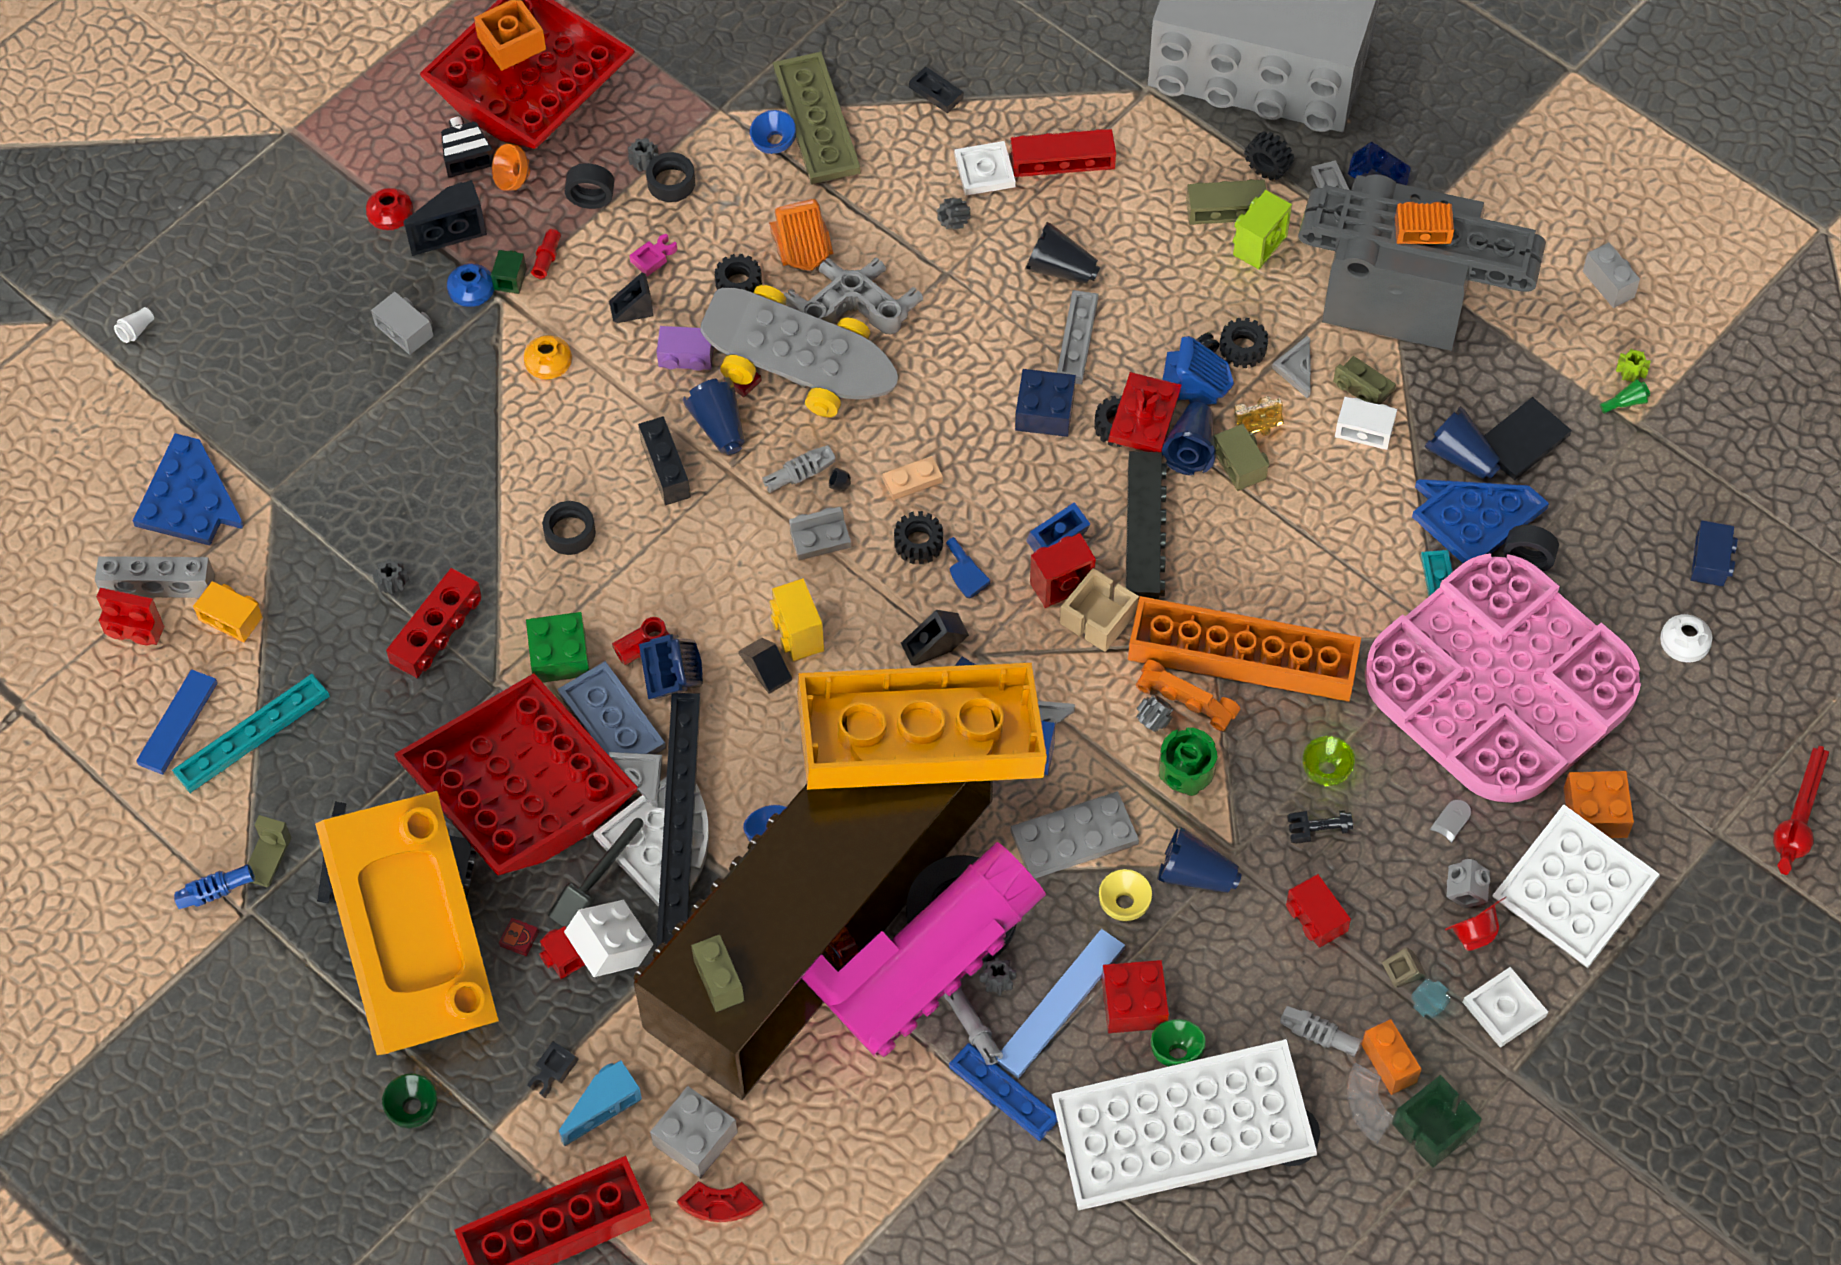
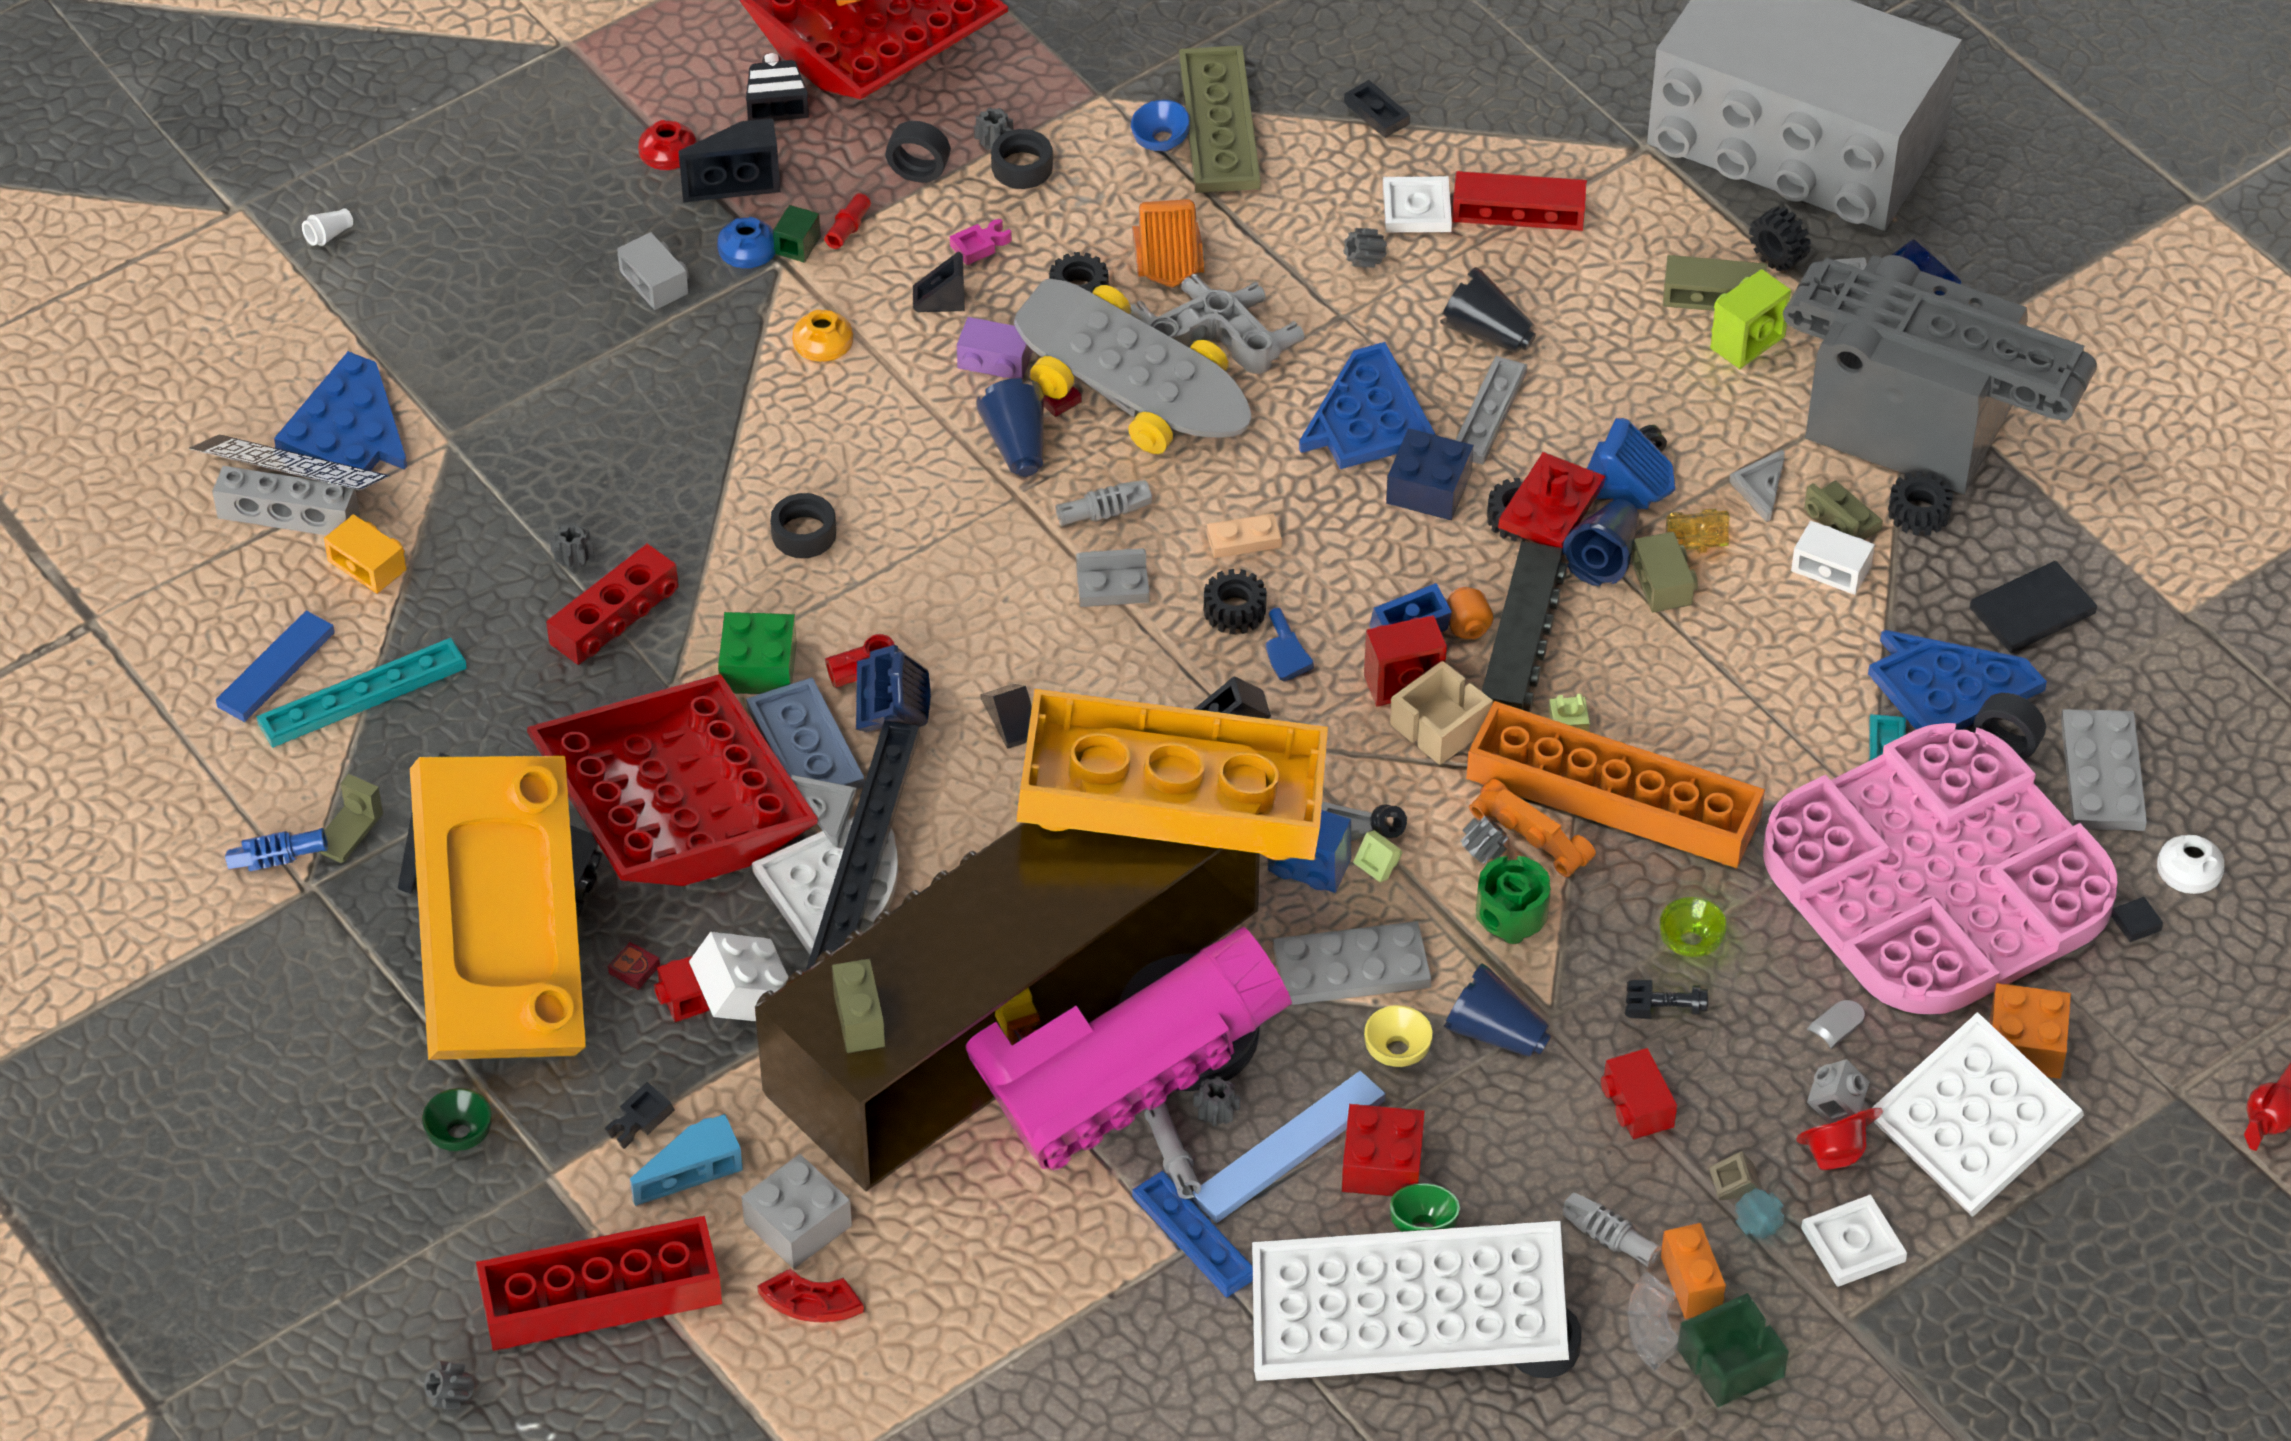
camera: 10 degrees right, 10 degrees down
red plate [96,587,165,645] -> none
orange piece [492,144,531,191] -> none
pearl dark grey piece [547,818,644,928] -> none
black brick [638,416,691,506] -> none
yellow brick [769,578,824,661] -> none
black hinge [829,468,851,491] -> none
black tyre [1220,317,1268,368] -> none
orange brick [1395,202,1454,244] -> none
dark blue cone [1424,406,1501,480] -> none
light grey brick [1583,242,1640,308] -> none
green cone [1600,379,1650,413] -> none
lime gear [1616,349,1651,382] -> none
dark blue brick [1690,520,1738,587] -> none
none -> sticker [189,434,389,490]
none -> blue wing [1299,342,1436,469]
none -> yellowish green tile [1353,830,1402,882]
none -> black bush [1370,804,1407,838]
none -> orange head [1446,587,1494,639]
none -> yellowish green tile [1549,694,1590,732]
none -> black tyre [1888,472,1953,536]
none -> light grey plate [2061,709,2147,831]
none -> black tile [2111,897,2163,942]

